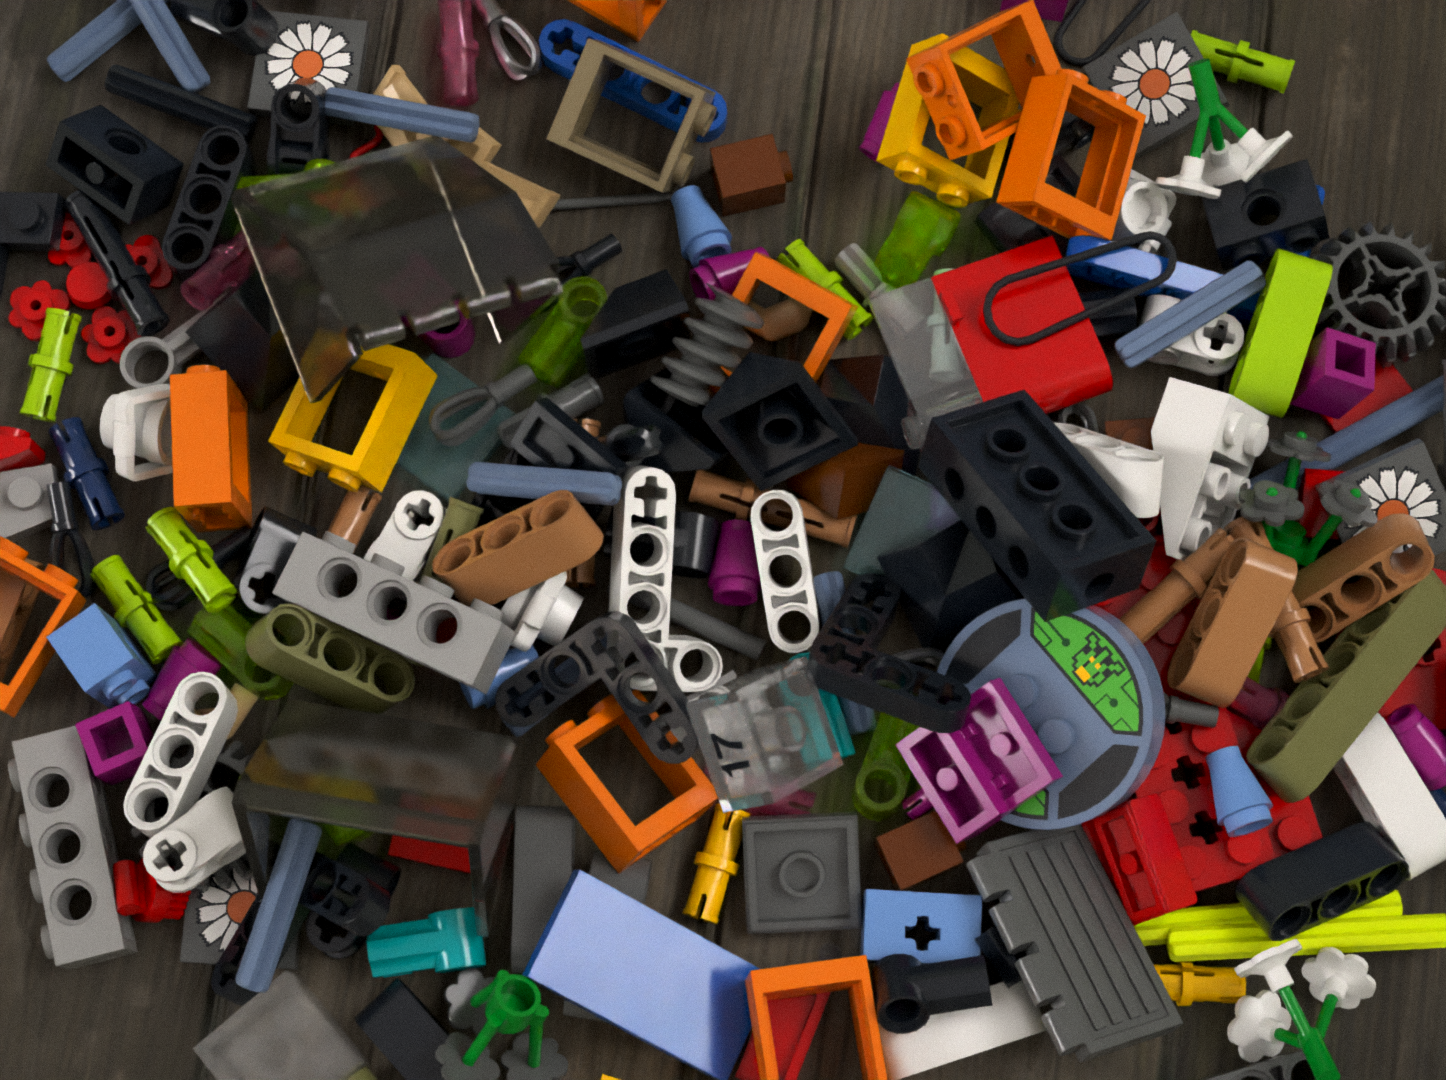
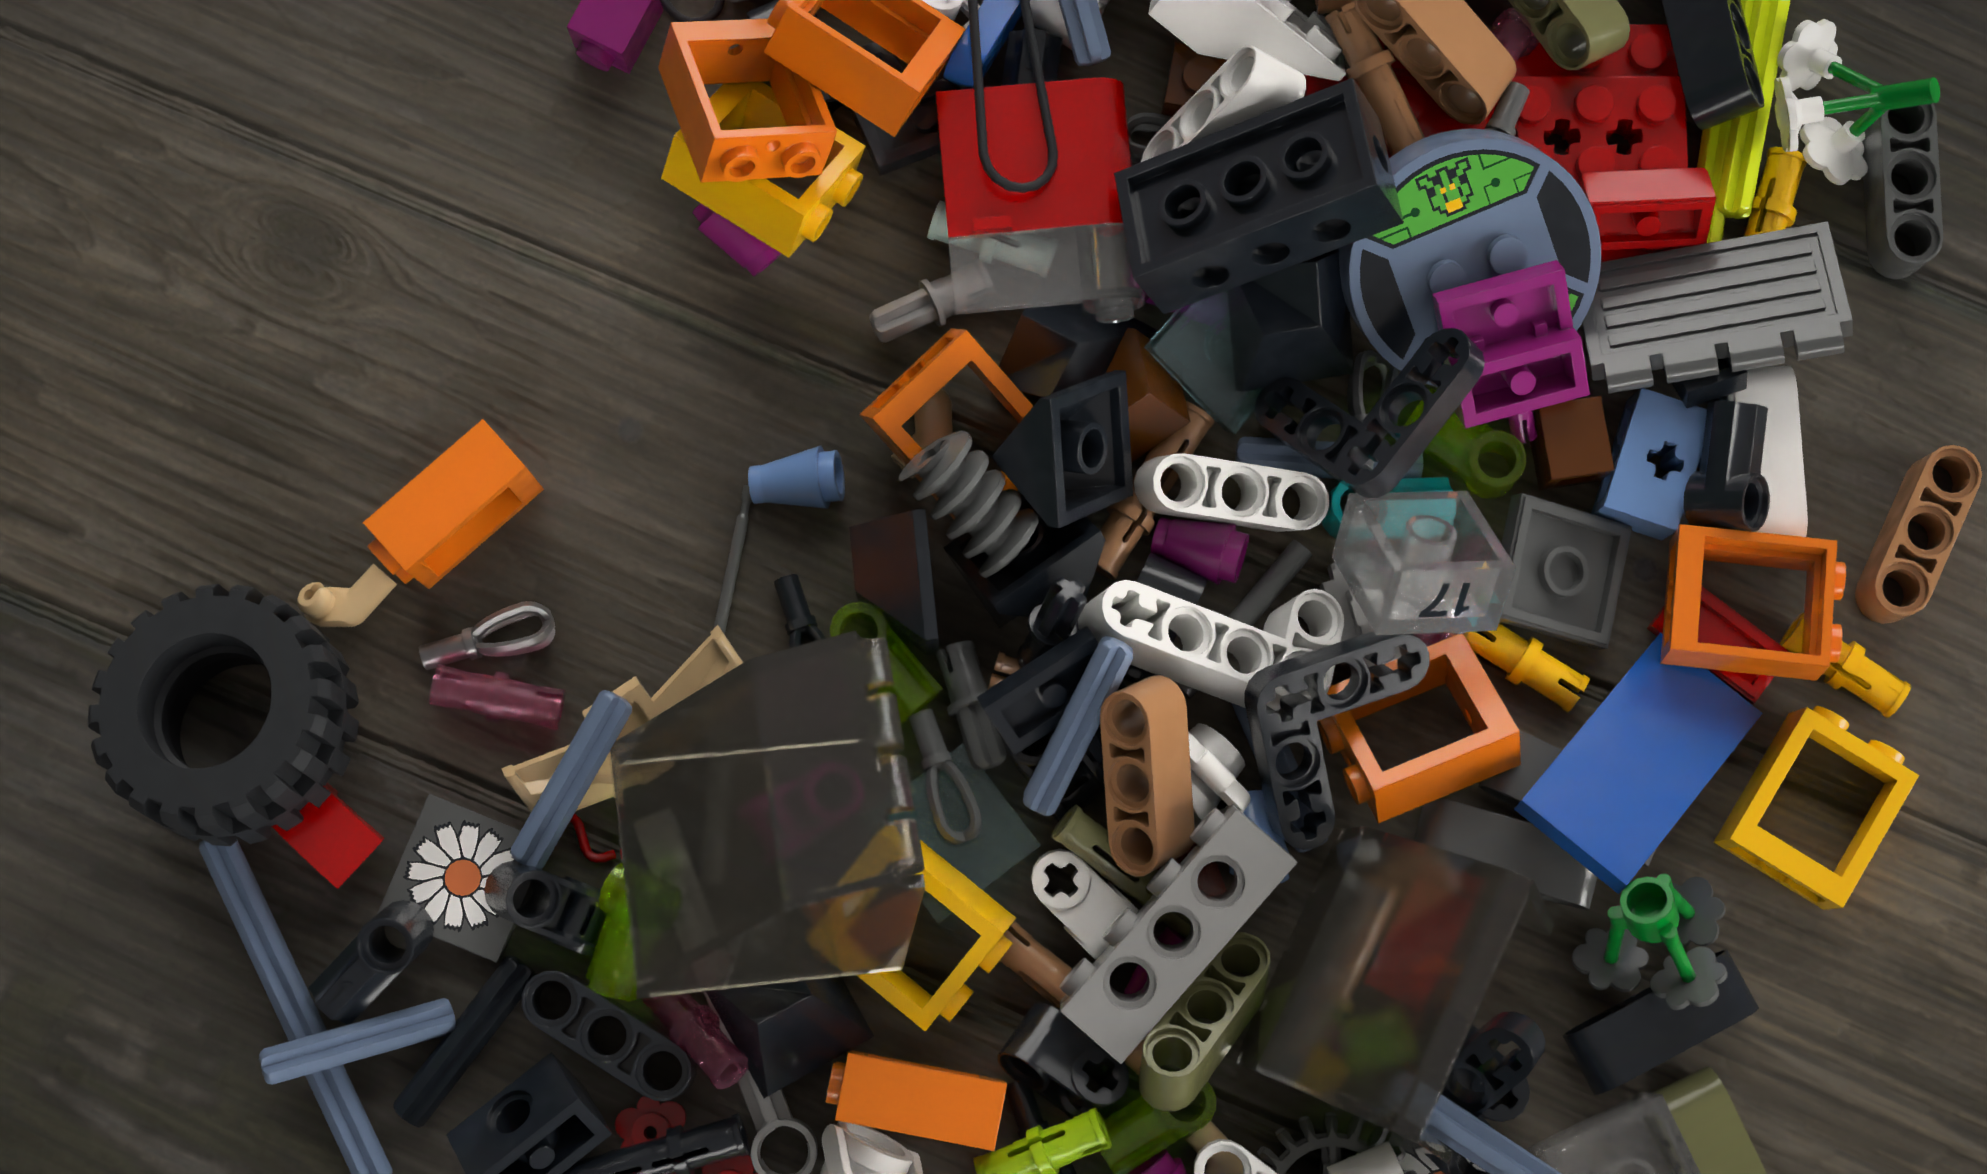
camera: 80 degrees left, 5 degrees up
teal piece [366,907,486,978] -> none
blue beam [539,19,727,143] -> none
dark tan window [546,38,717,193] -> none
magenta cone [689,246,770,300] -> none
reddish brown brick [710,133,793,217] -> none
lime pin [776,239,873,341] -> none
clear neon green piece [874,190,962,289] -> none
medium blue cone [1205,746,1273,837] -> none

